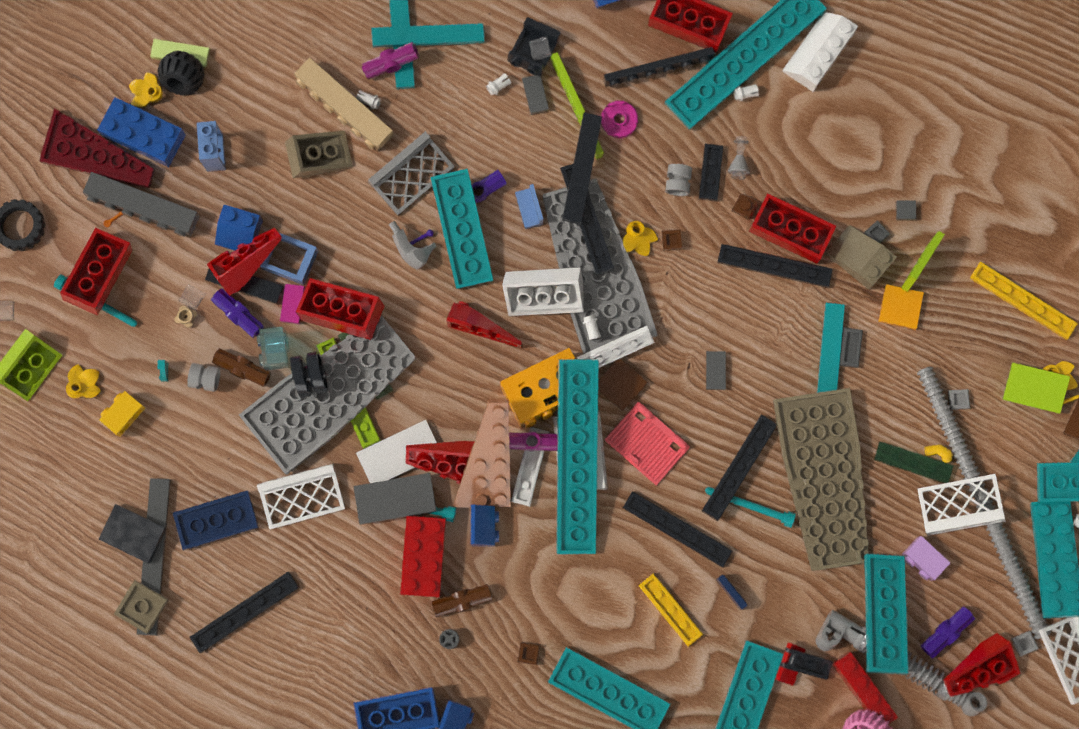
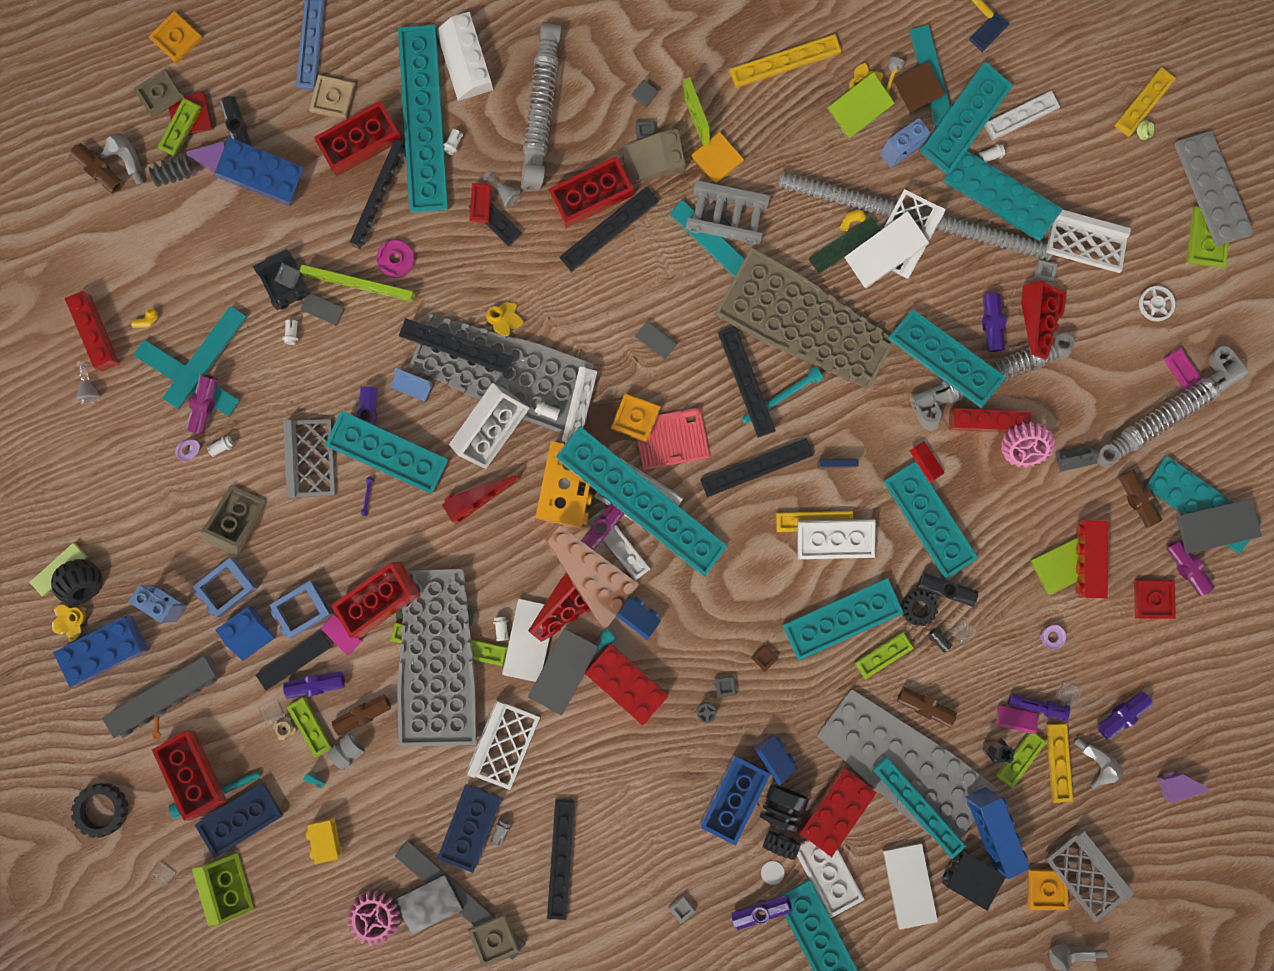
camera: 55 degrees left, 5 degrees up
dark red wing [39,108,155,188] -> none
yellow plate [66,364,101,398] -> none
red wedge [207,228,282,296] -> none
clear light blue brick [257,327,289,371] -> none
black wheel [290,351,328,399] -> none
tan brick [294,58,394,152] -> none
light grey animal [389,221,436,270] -> none
reddish brown piece [431,584,492,618] -> none
black tile [562,112,602,225] -> none
reddish brown plate [661,229,682,251] -> none
light grey wheel [665,164,692,196] -> none
reddish brown plate [732,193,757,219] -> none
black hinge [780,647,833,680] -> none
lavender brick [902,536,950,581] -> none
light grey tile [948,389,970,410] -> none
none -> lavender piece [175,438,200,462]
none -> medium blue window [193,558,259,617]
none -> dark blue plate [195,782,284,858]
none -> lime tile [287,697,333,757]
none -> bright pink gear [346,890,400,946]
none -> red tile [469,183,492,223]
none -> light grey pin [490,820,510,847]
none -> white pin [493,616,509,641]
none -> light grey piece [521,22,561,191]
none -> light orange tile [611,393,661,442]
none -> light grey fence [686,180,770,245]
none -> dark grey tile [714,676,736,698]
none -> white tile [797,519,875,559]
none -> white tile [844,211,930,288]
none -> medium blue window [880,118,930,169]

